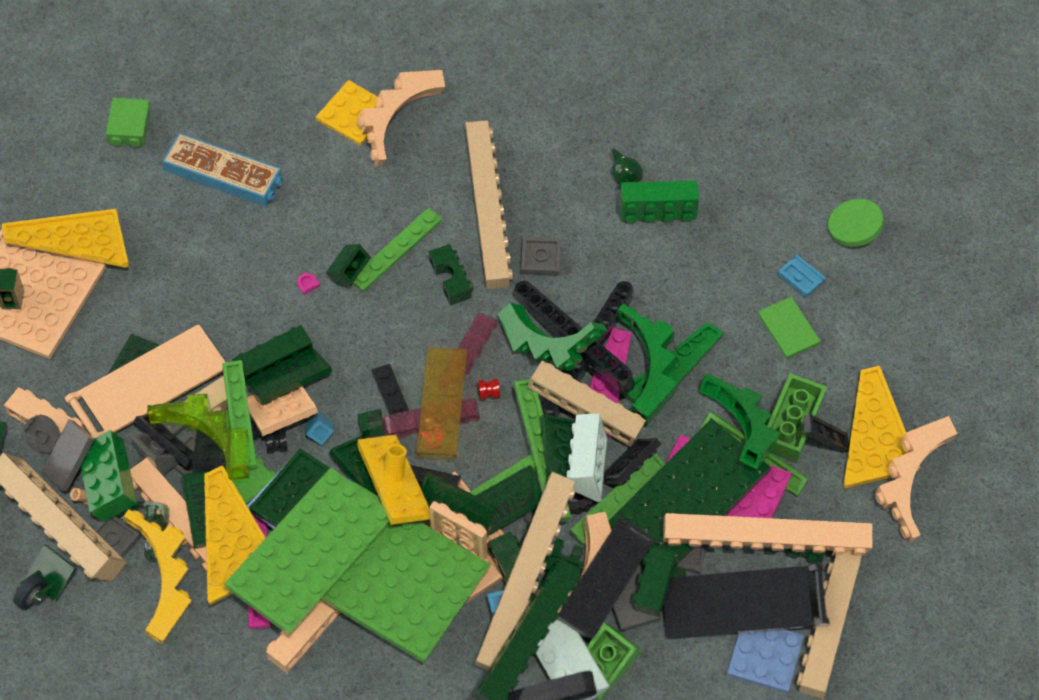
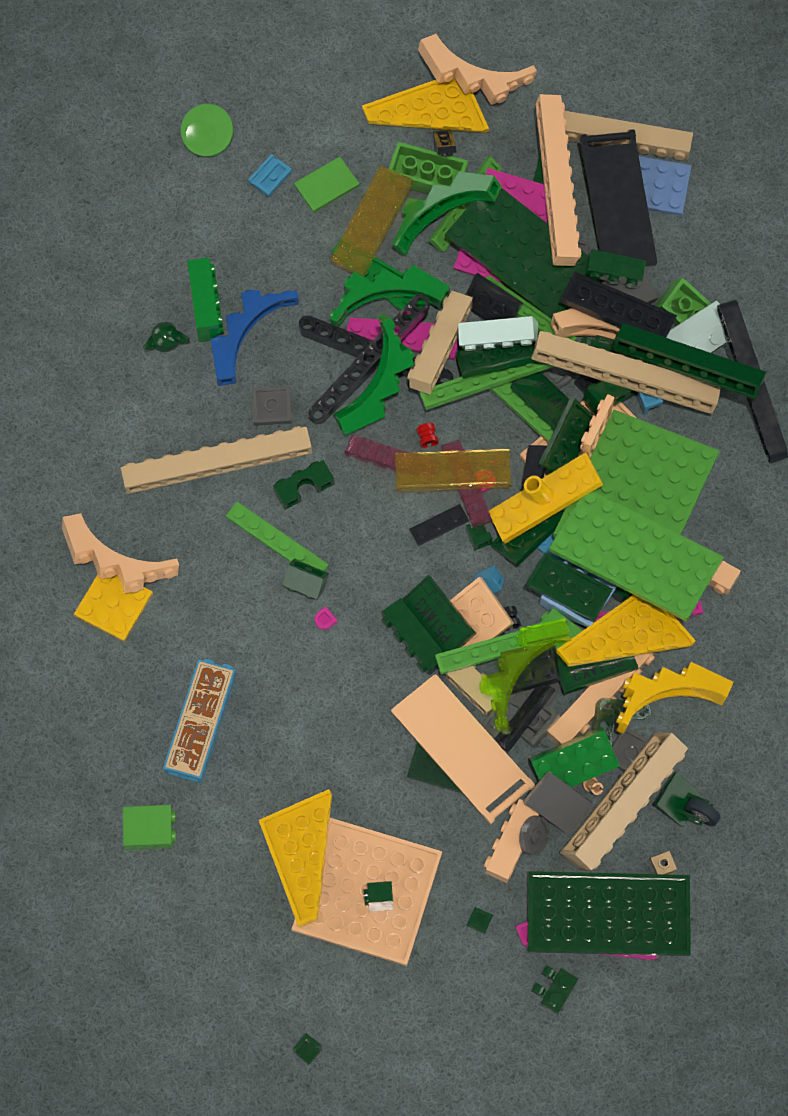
camera: 95 degrees left, 10 degrees up
none -> blue arch [211,289,299,386]
none -> clear yellow plate [330,165,413,277]

